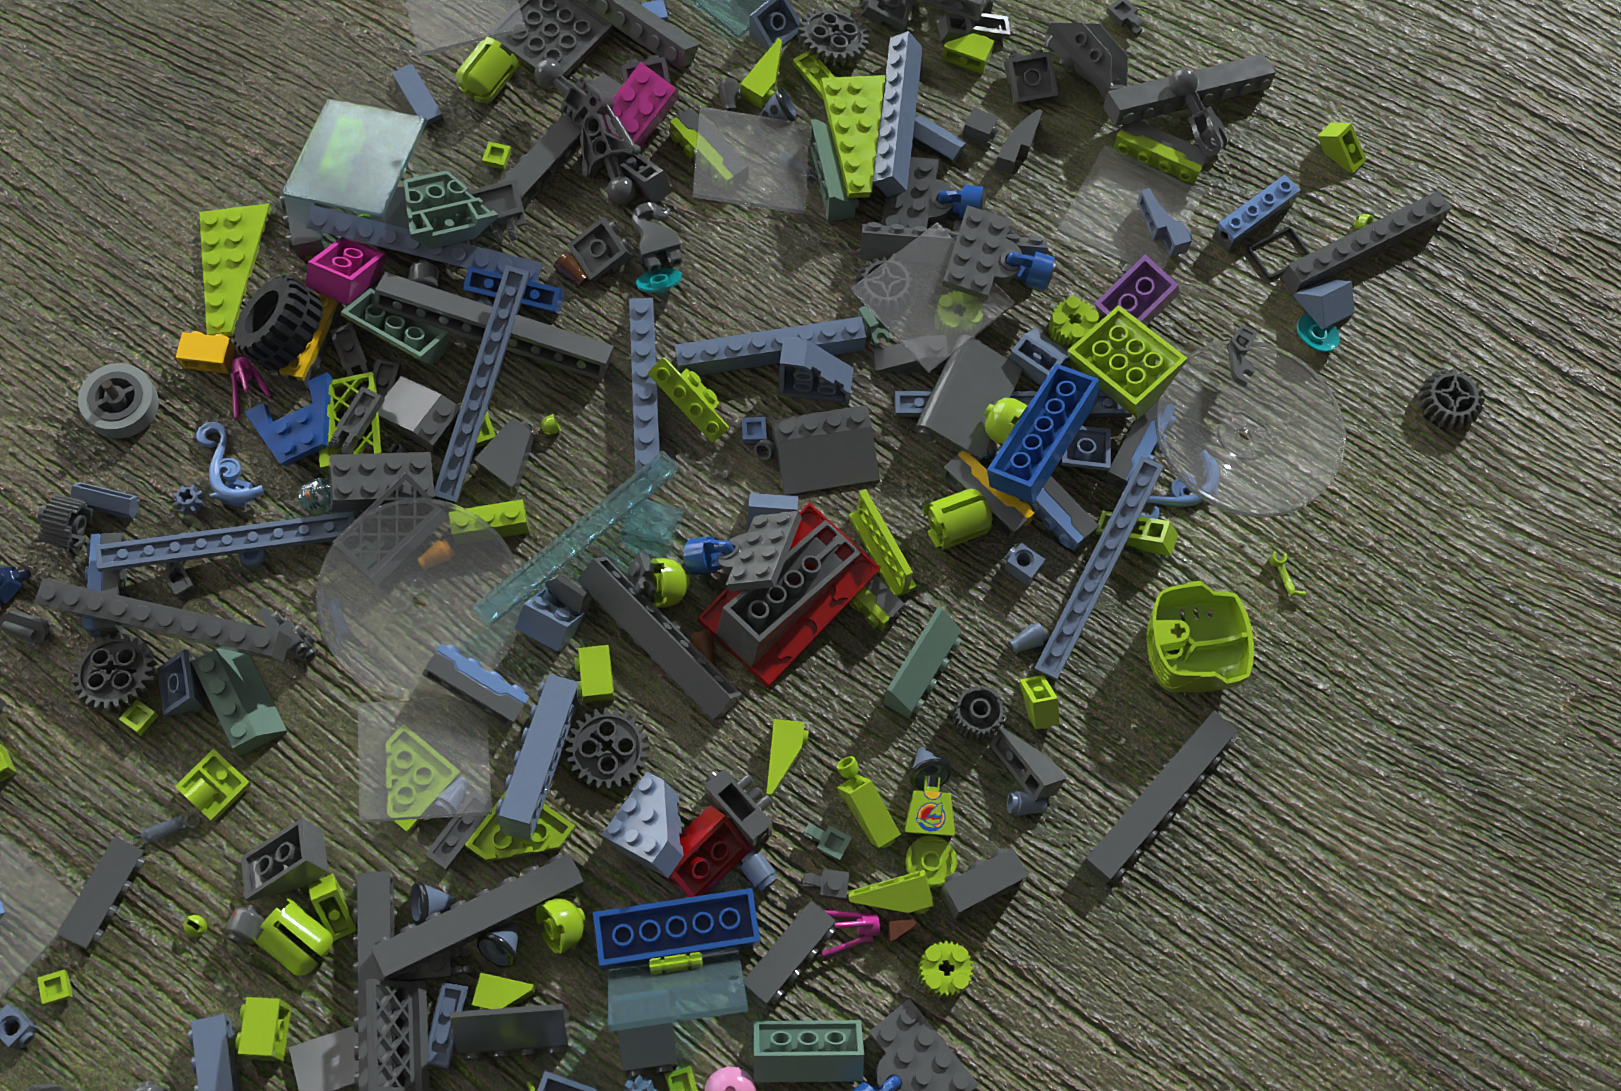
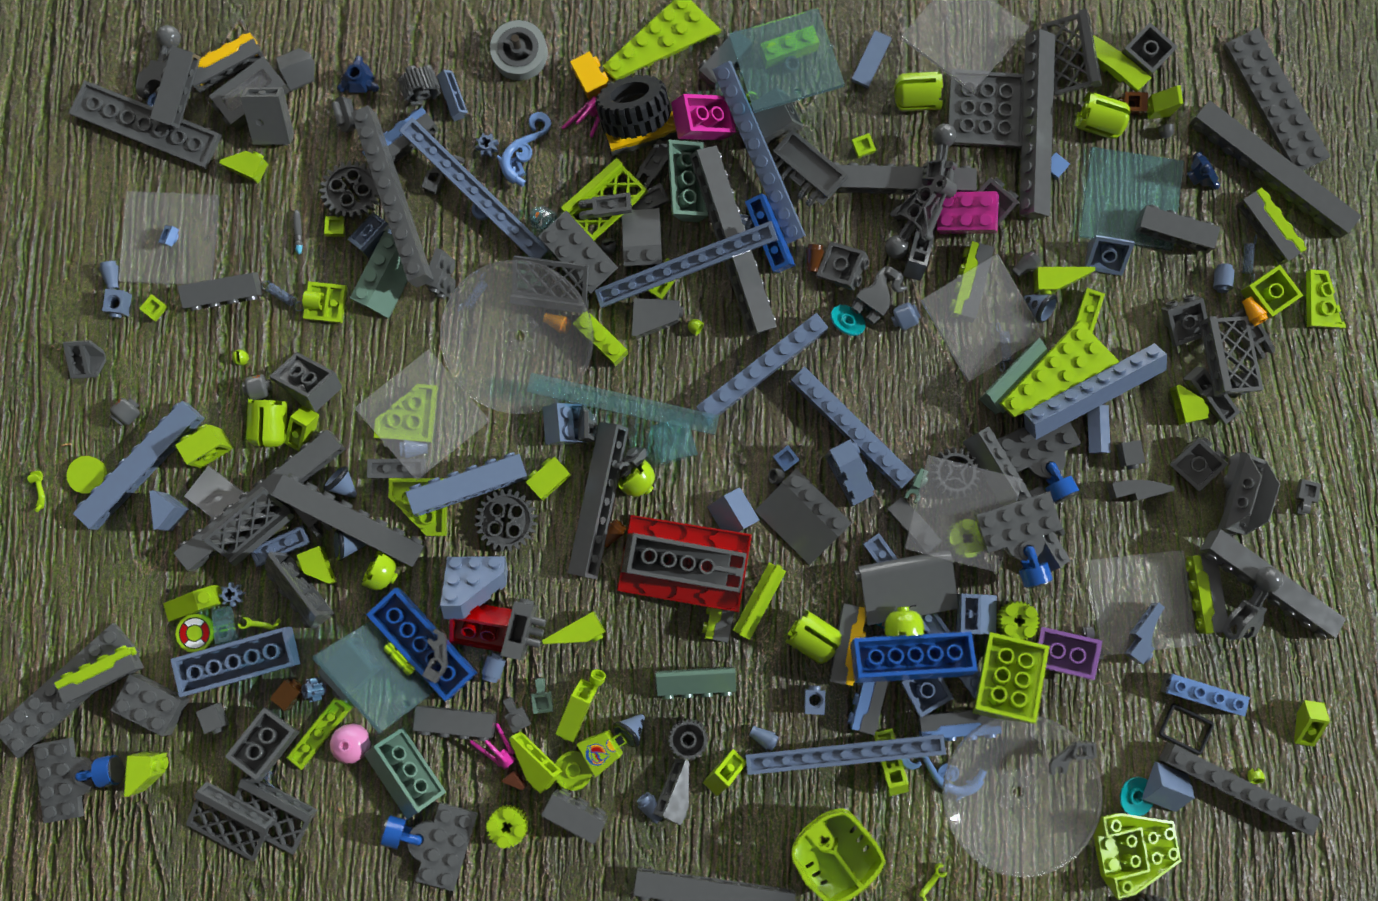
camera: 65 degrees right, 15 degrees up
blue wing [245,373,332,467] -> none
sand green wedge [403,171,498,249] -> none
dark grey head [408,260,440,289] -> none
dark grey piece [422,643,529,728] -> none
lime bracket [648,357,729,443] -> none
dark grey plate [683,511,802,592] -> none
dark grey gear [797,7,869,66] -> none
none -> dark grey piece [293,209,303,254]
none -> dark grey piece [422,628,448,683]
none -> sand blue head [891,302,921,330]
none -> lime wedge [1093,813,1181,899]

